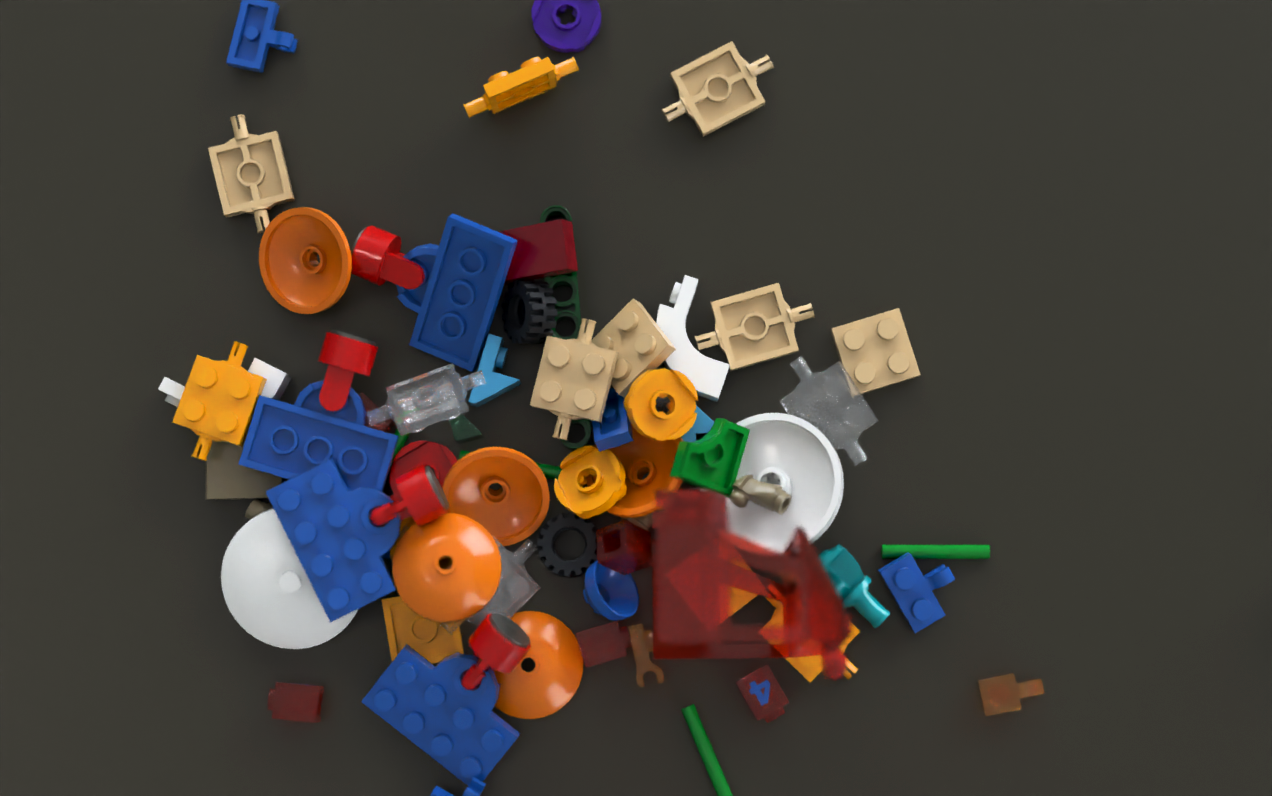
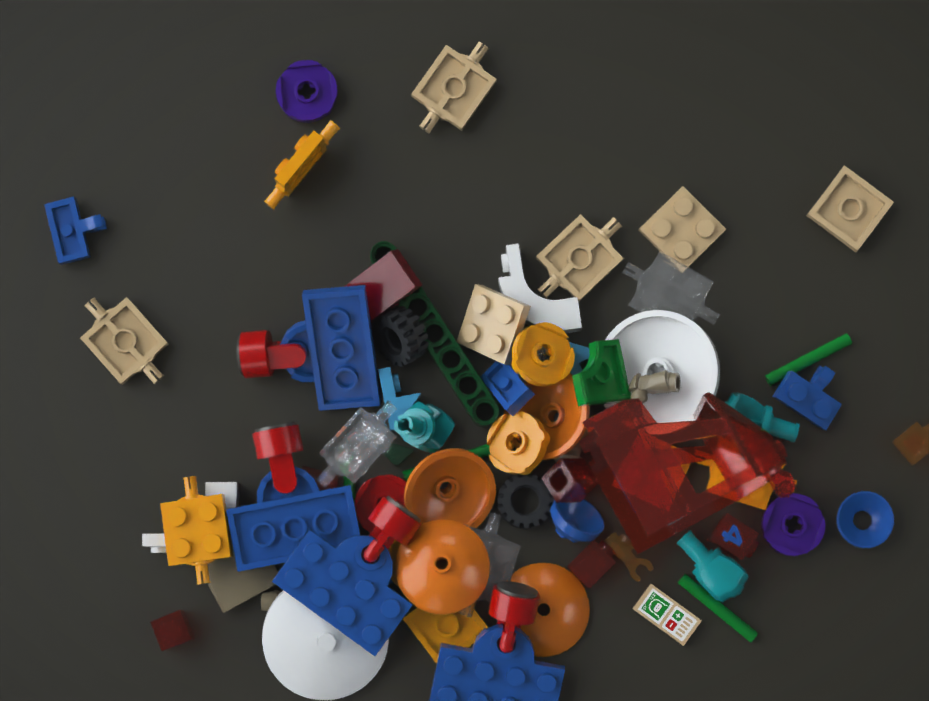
camera: 30 degrees left, 0 degrees up
orange dish [259,207,352,314] -> none
tan plate [530,318,618,441] -> none
none -> clear red brick [150,610,195,651]
none -> teal piece [394,401,455,453]
none -> tile [632,583,702,646]
none -> teal piece [676,530,749,603]
none -> dark purple plate [761,493,825,556]
none -> tan plate [806,165,894,252]
none -> blue piece [836,491,894,548]

